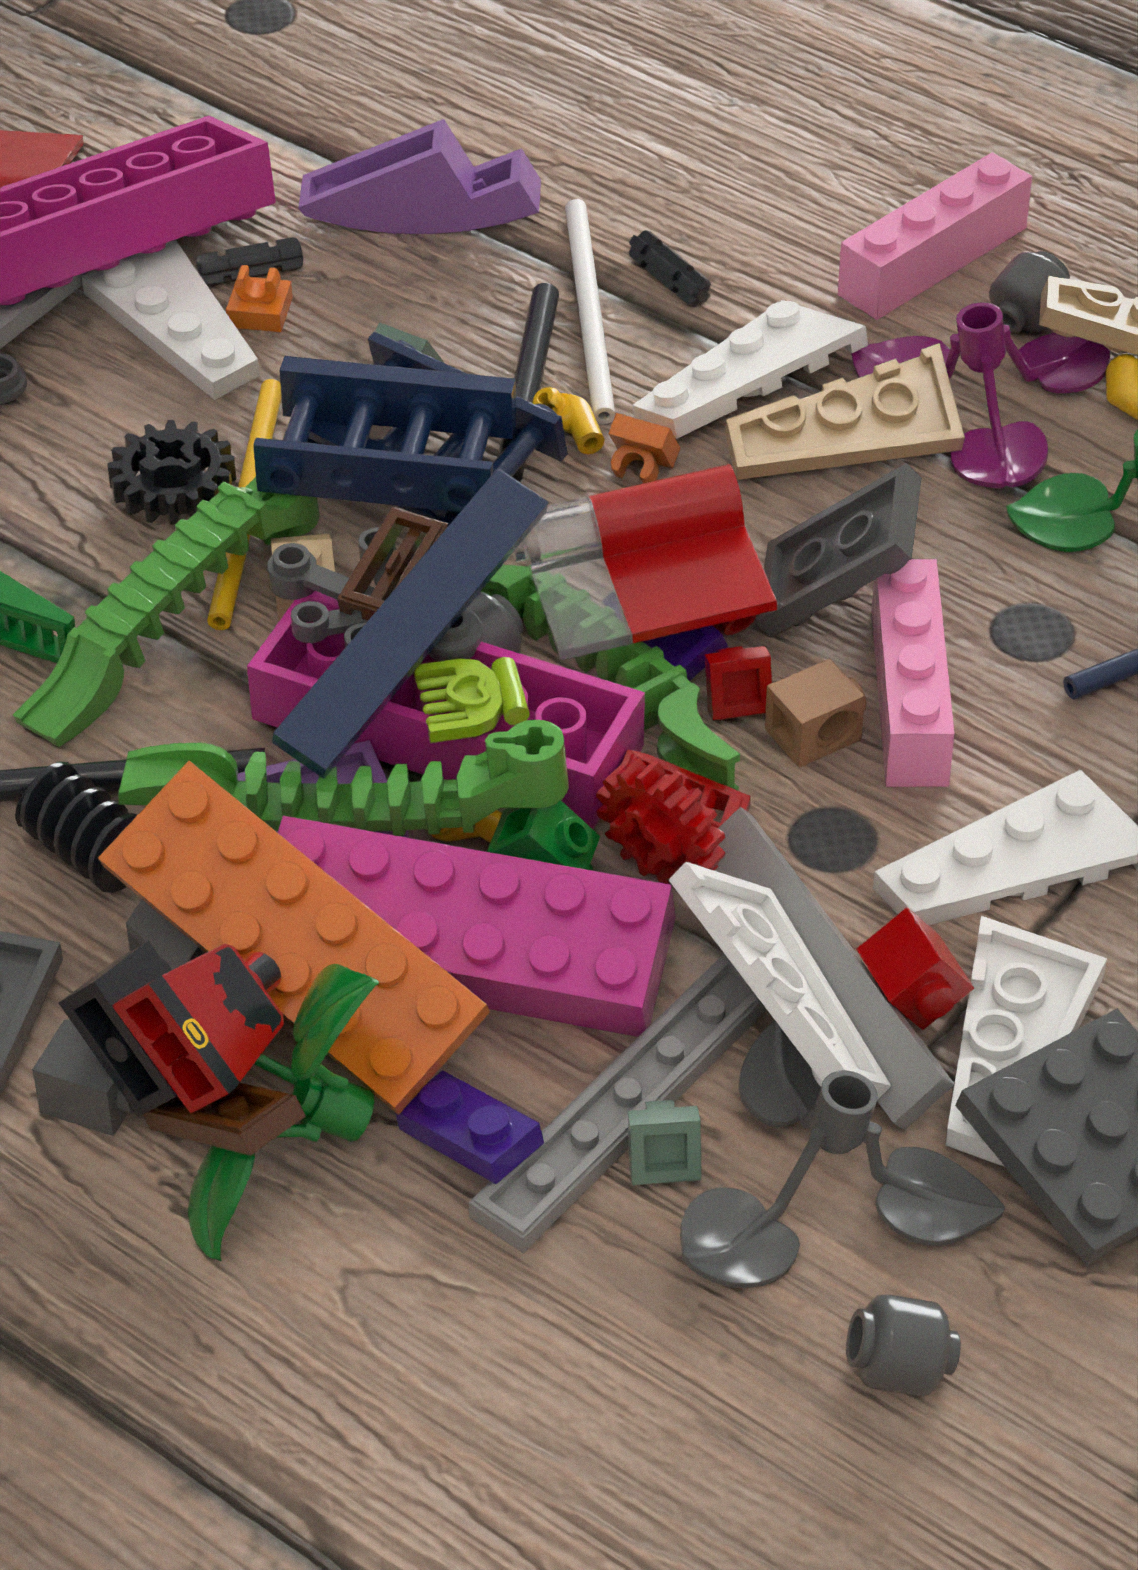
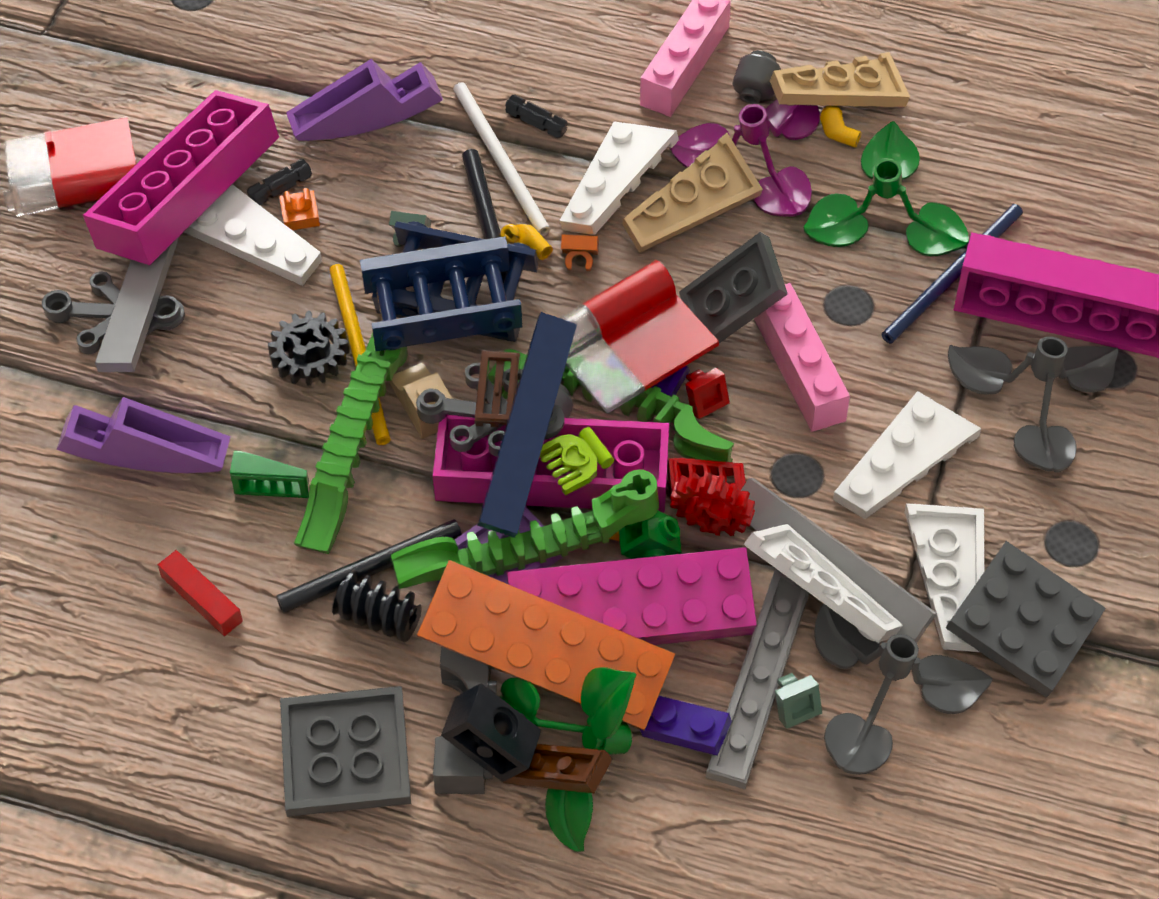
camera: 20 degrees left, 10 degrees up
red torso [112,943,284,1114] -> none
medium nougat brick [765,658,867,768] -> none
dark grey head [846,1295,961,1396] -> none
red brick [856,907,975,1030] -> none

